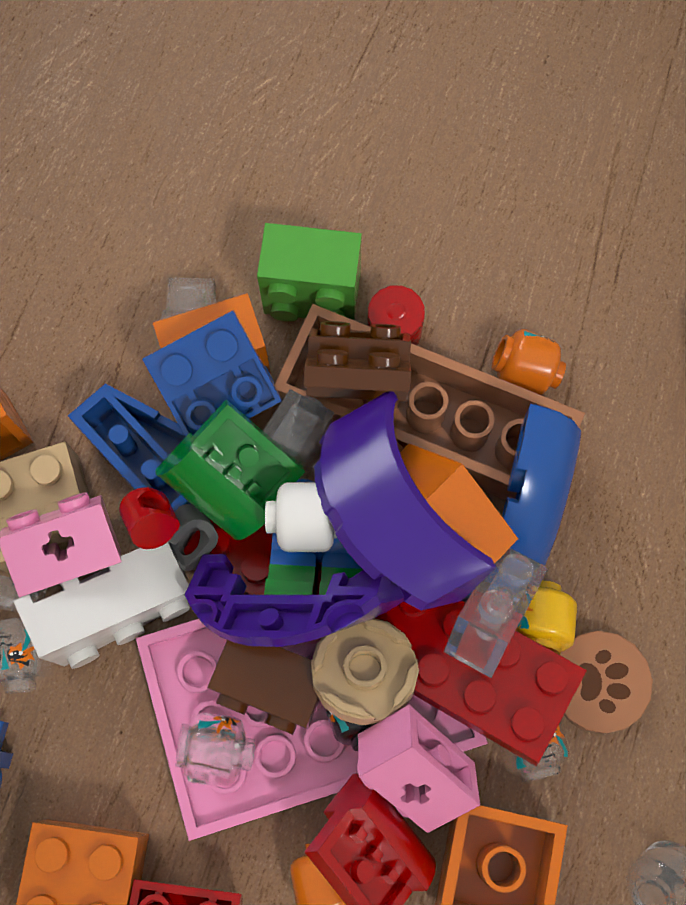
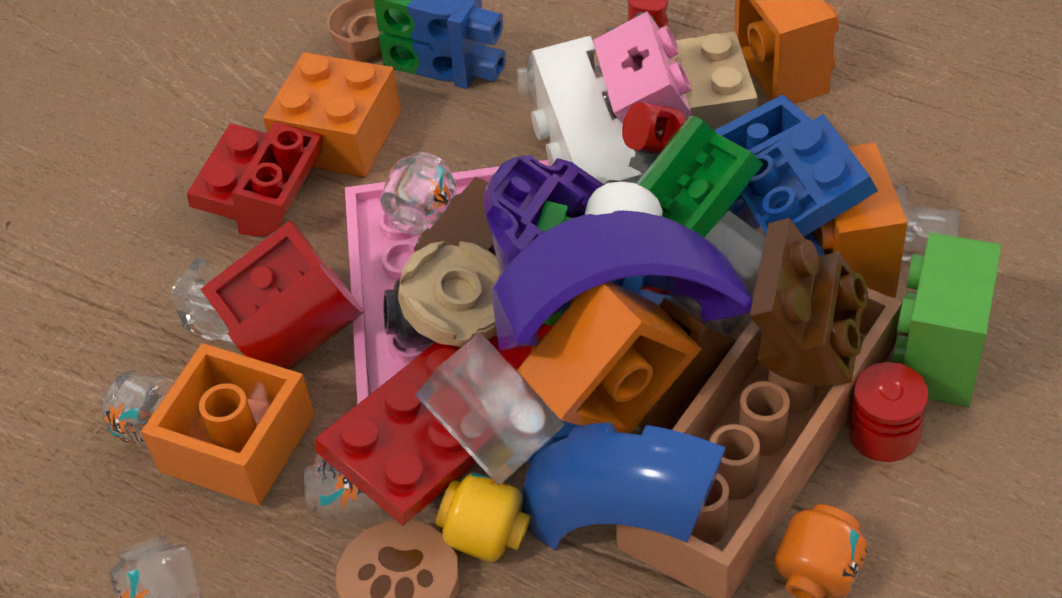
camera: 105 degrees right, 25 degrees down
bright pink brick [357,705,480,833] -> none

